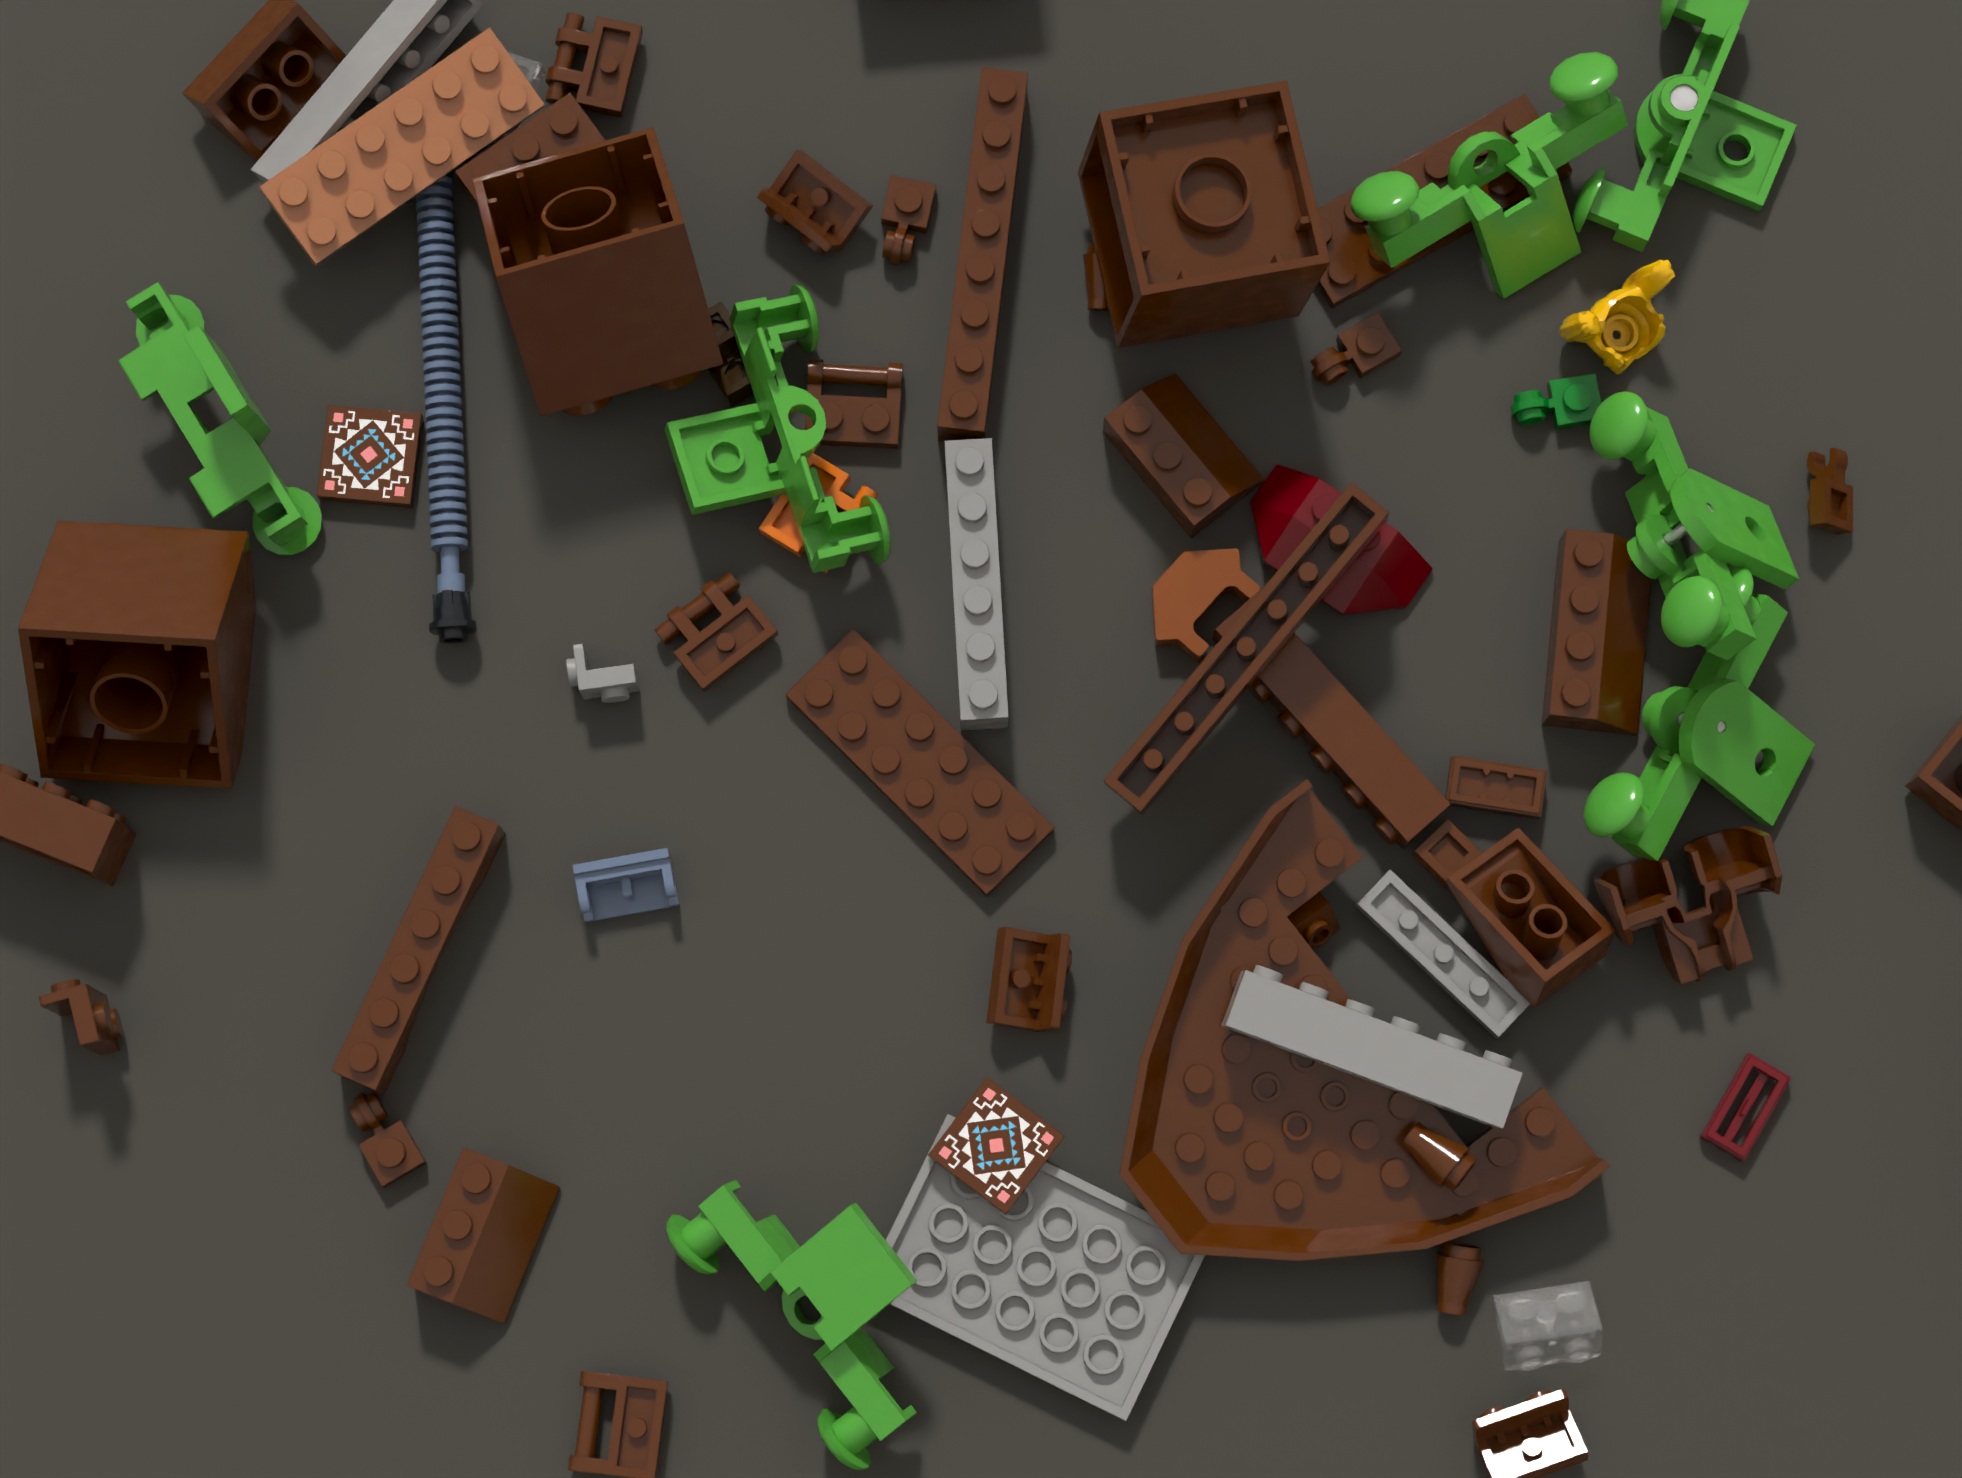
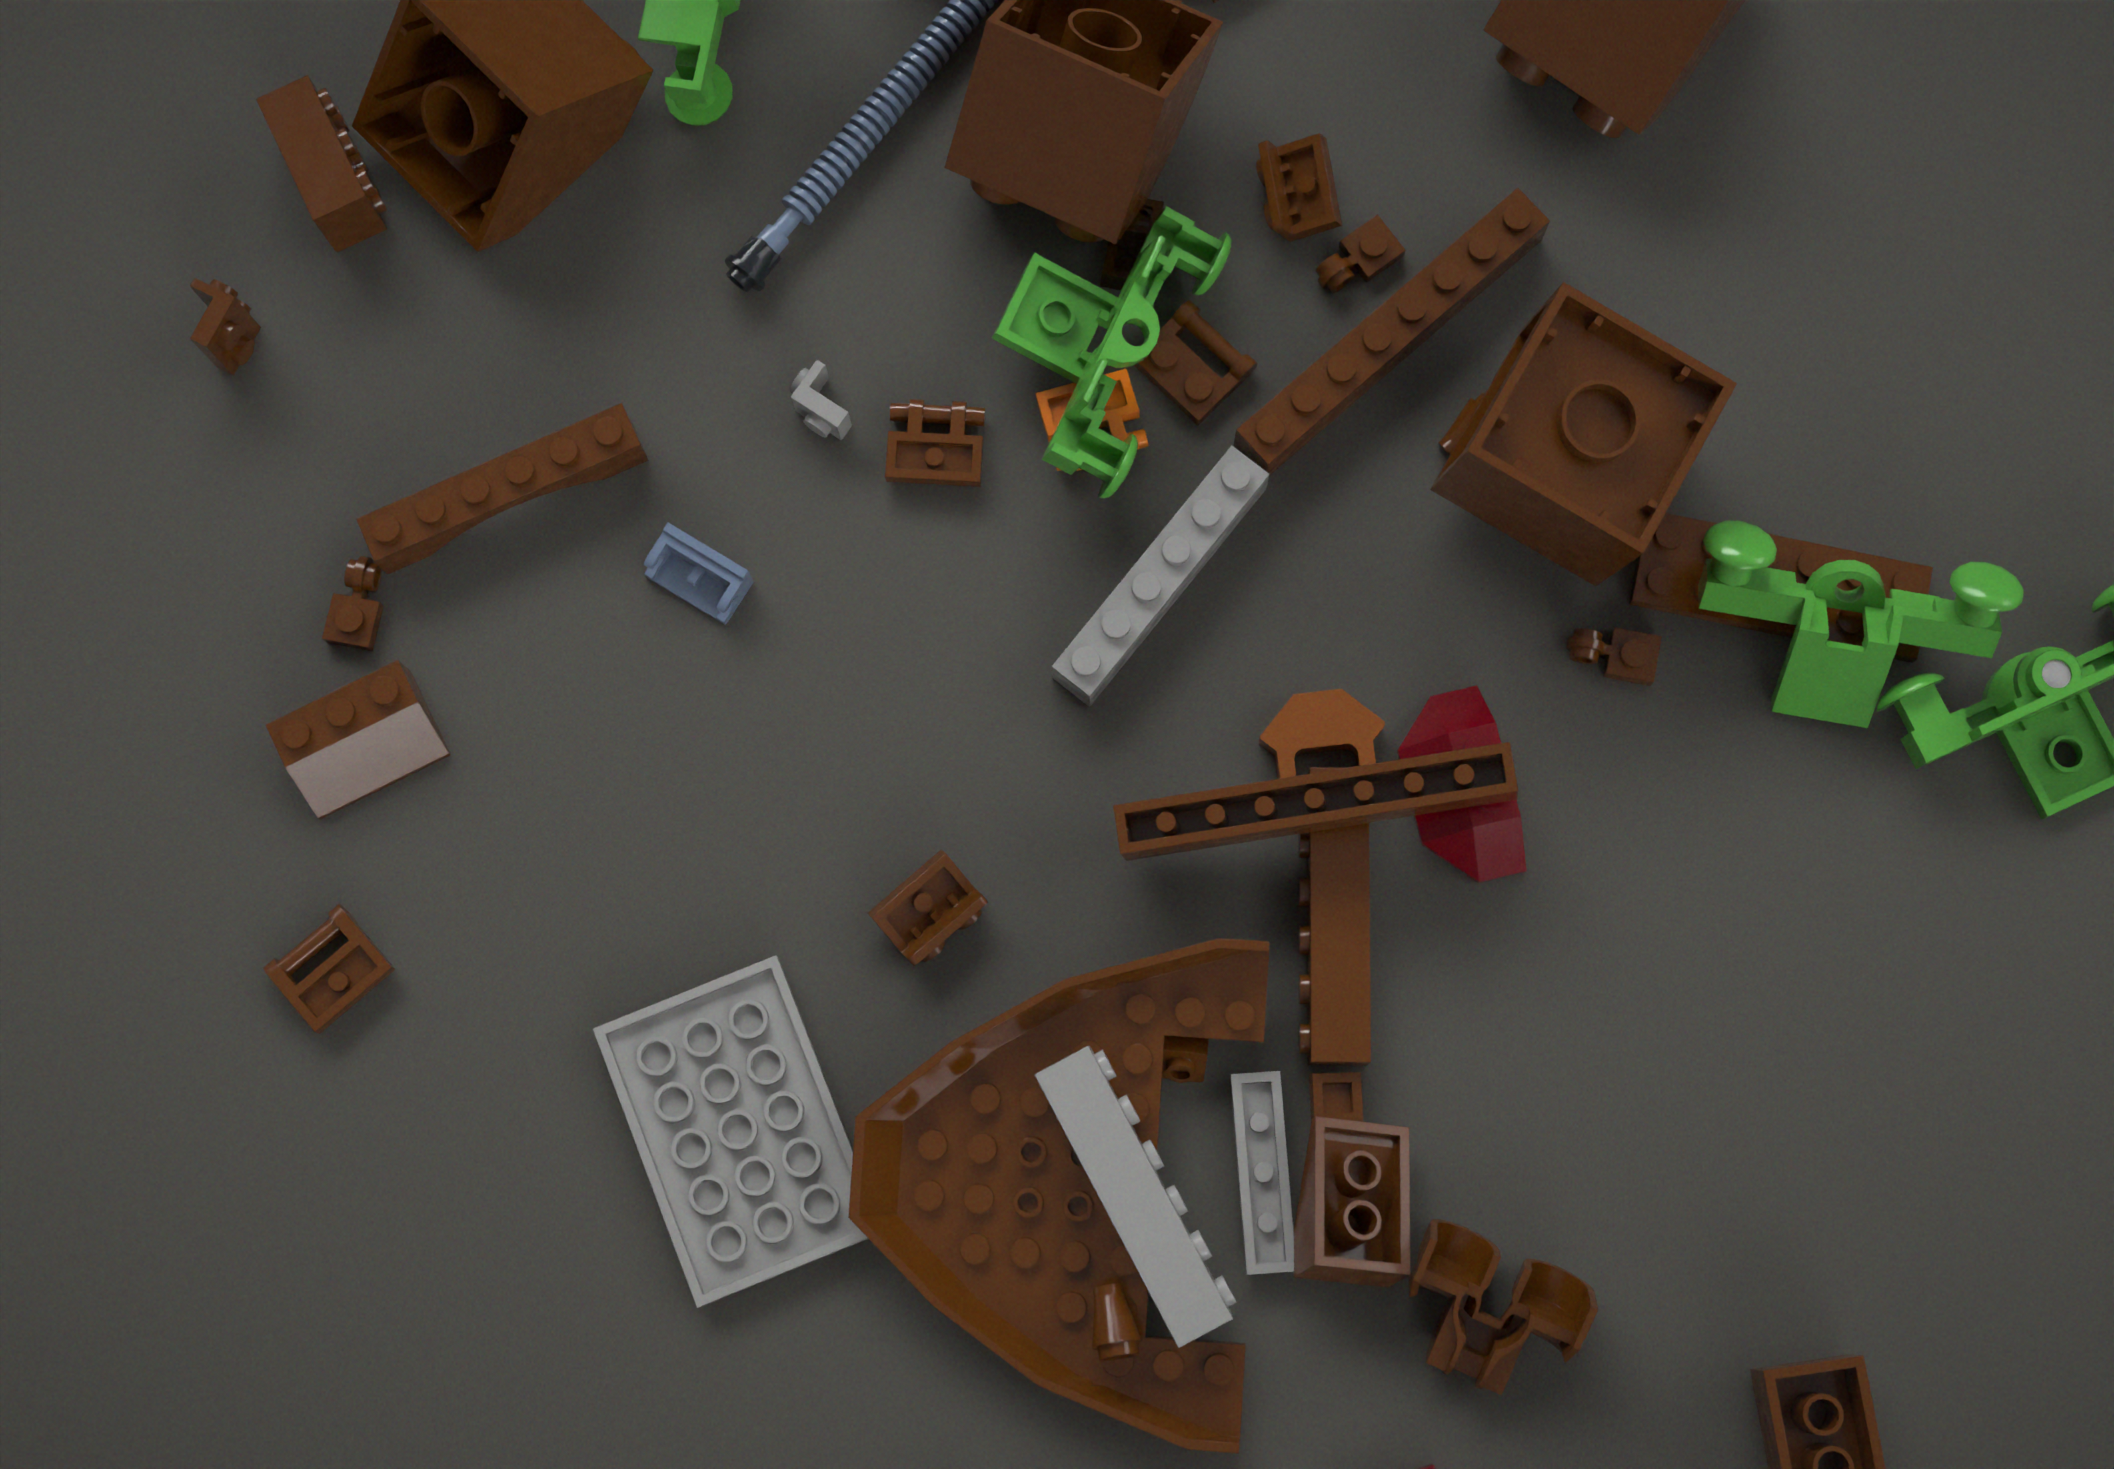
camera: 45 degrees right, 0 degrees up
reddish brown tile [316,405,423,508] -> none
bright green piece [666,1179,917,1470] -> none
reddish brown plate [785,629,1055,897] -> none
reddish brown tile [928,1077,1065,1215] -> none
reddish brown slope [1103,373,1264,539] -> none
reddish brown cone [1436,1241,1484,1316] -> none
reddish brown plate [1445,755,1547,820] -> none
green plate [1510,373,1601,430] -> none
reddish brown slope [1541,528,1651,736] -> none
yellow hair [1558,260,1675,375] -> none
bright green piece [1583,565,1815,861] -> none
bright green piece [1589,391,1799,660] -> none
reddish brown plate [1807,448,1853,535] -> none

